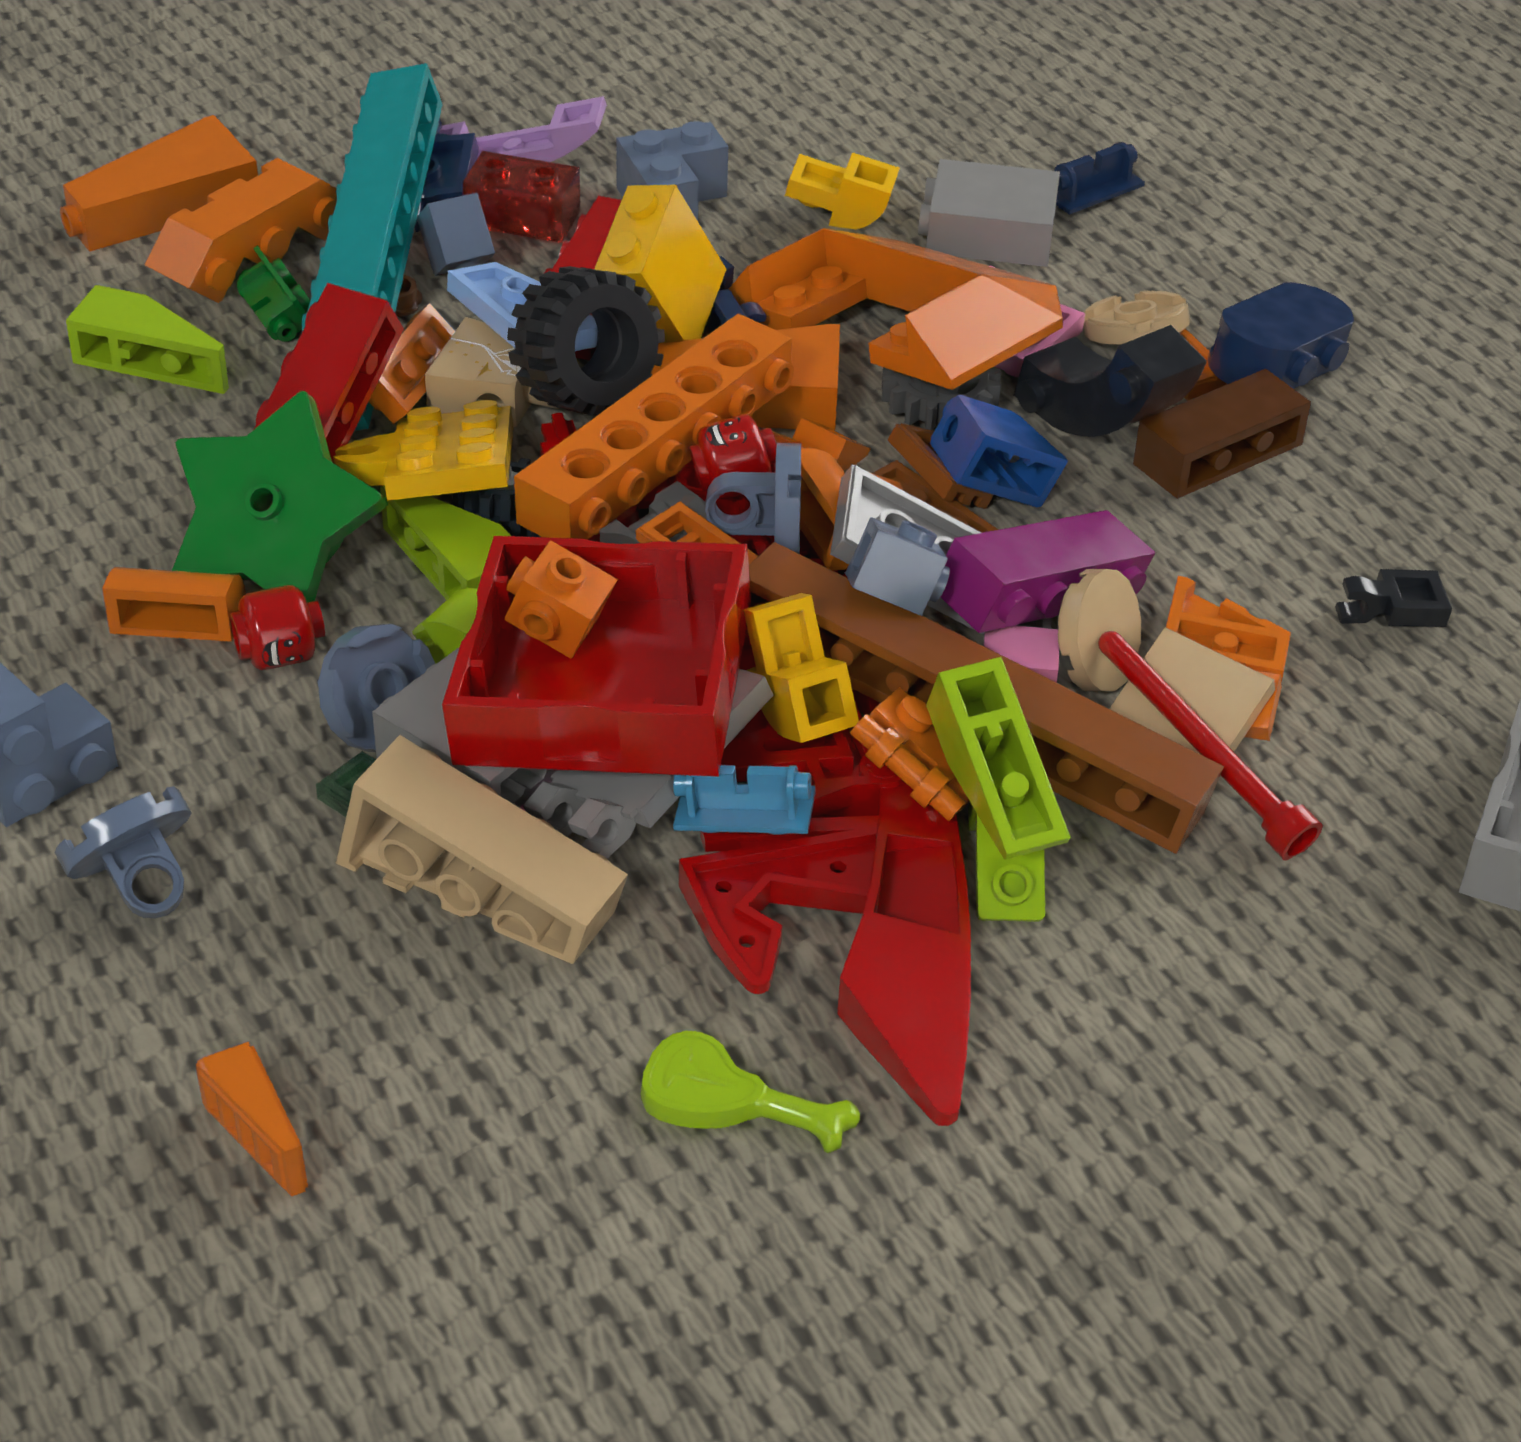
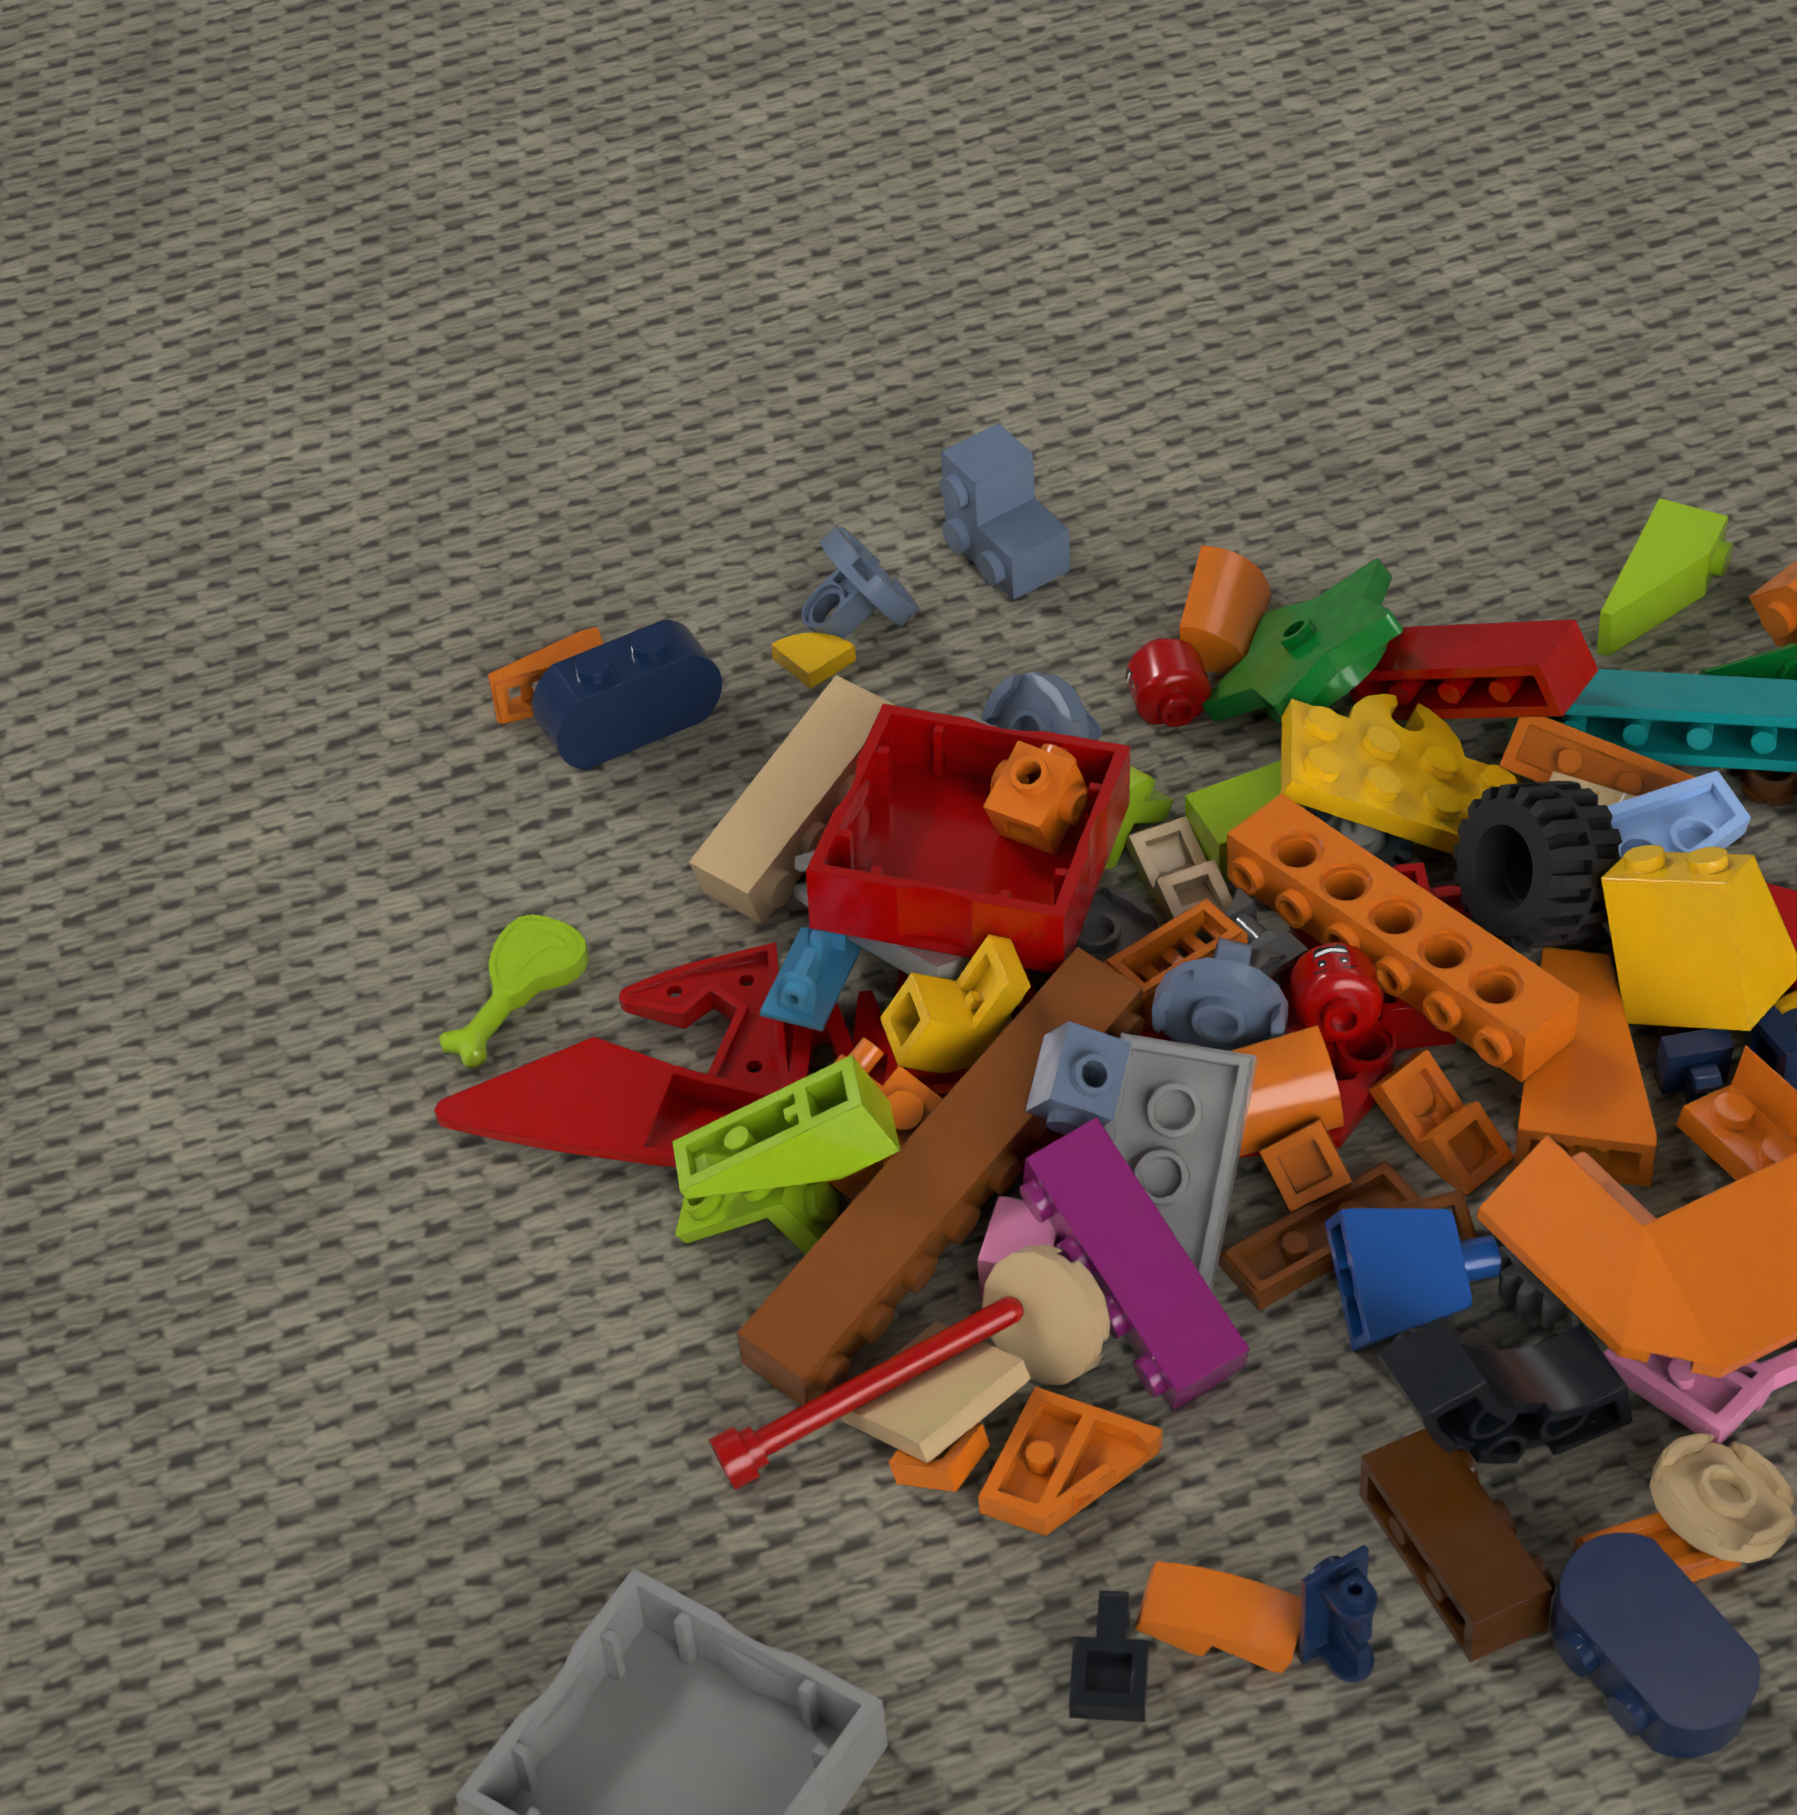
camera: 105 degrees right, 5 degrees up
none -> dark blue brick [532,619,722,770]
none -> yellow tile [771,633,856,689]
none -> orange slope [1134,1561,1301,1673]
none -> dark blue hinge [1299,1544,1378,1682]

